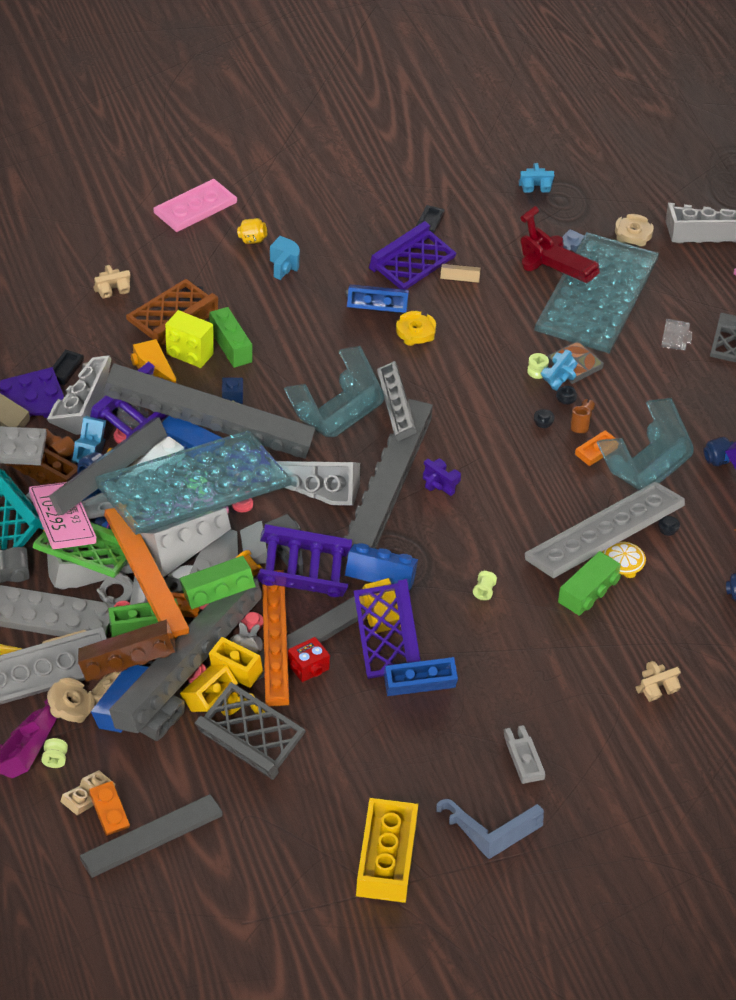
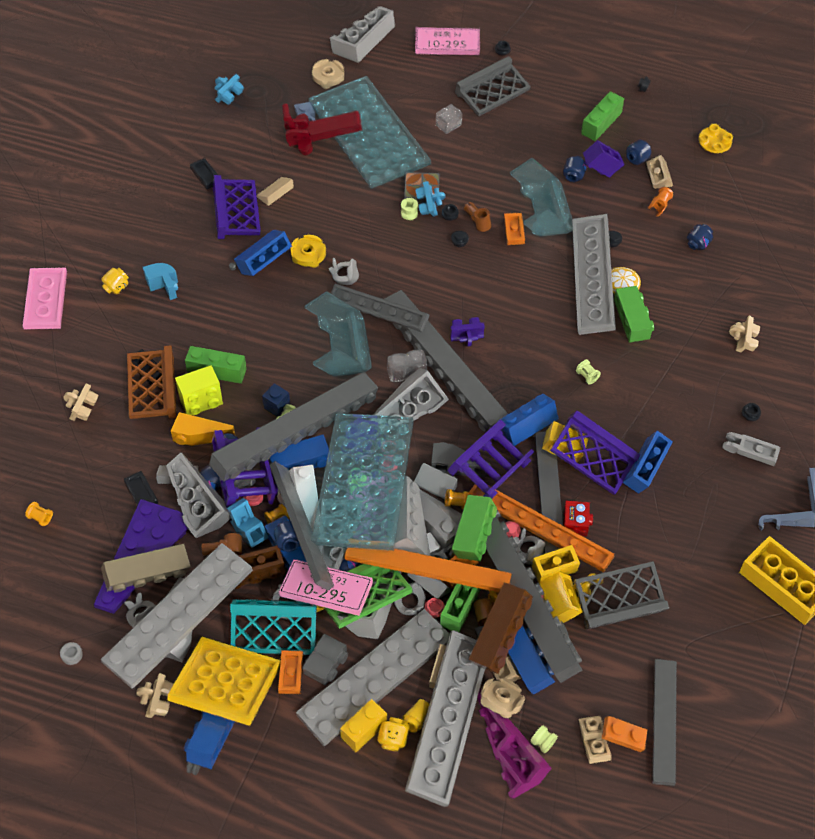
camera: 50 degrees left, 10 degrees up
none -> light grey piece [329,258,359,285]
none -> clear brick [387,350,427,382]
none -> black plate [741,403,761,421]

